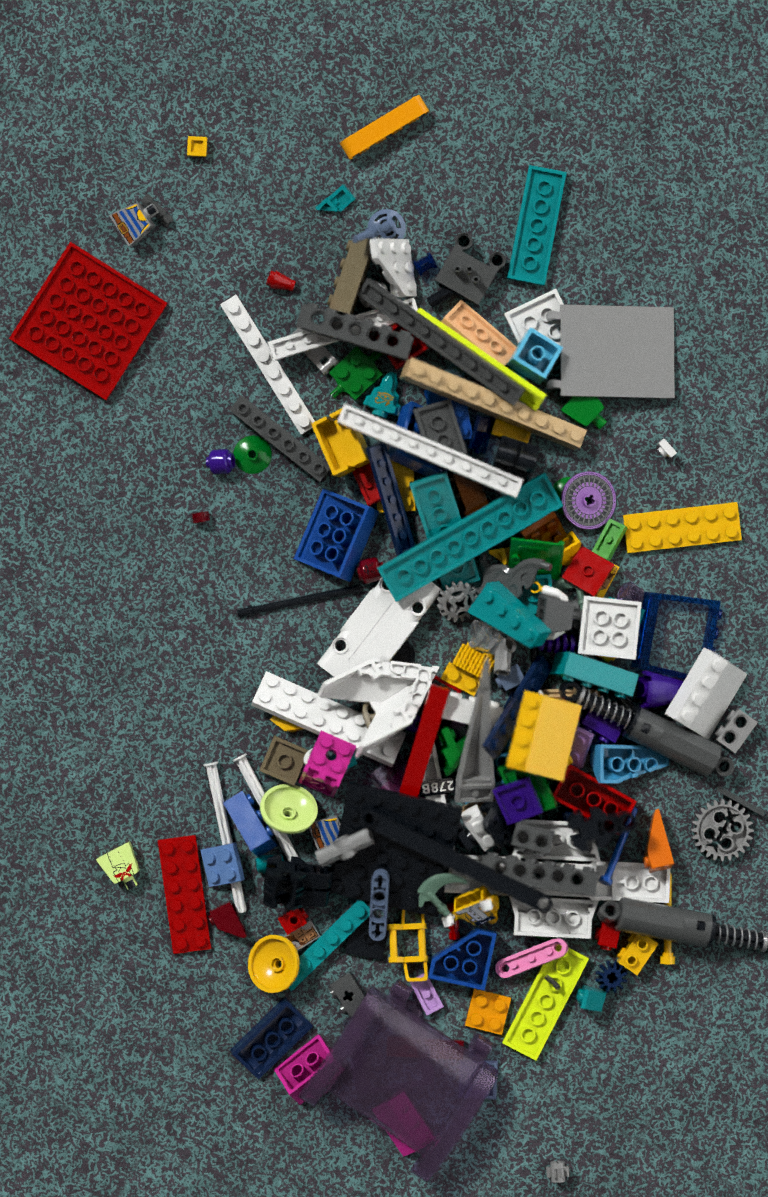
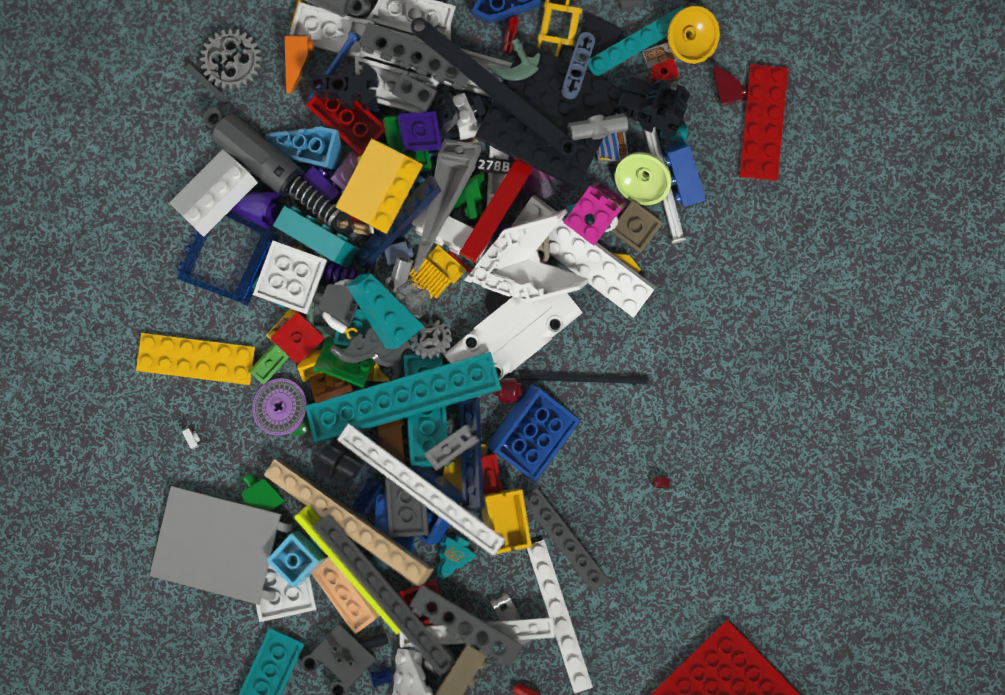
camera: 160 degrees left, 5 degrees down
yellowish green torso [96,841,140,890] -> none
medium blue plate [200,842,245,887] -> none
white axle [203,761,247,913] -> none
dark purple head [206,449,235,475] -> none
green dish [234,436,272,474] -> none
green plate [329,347,383,401] -> none
torso [441,885,500,927] -> none
yellow tile [491,418,531,443] -> none
clear purple slope [617,581,644,602] -> none
light grey brick [715,708,758,754] -> none
none -> light grey plate [424,425,479,471]

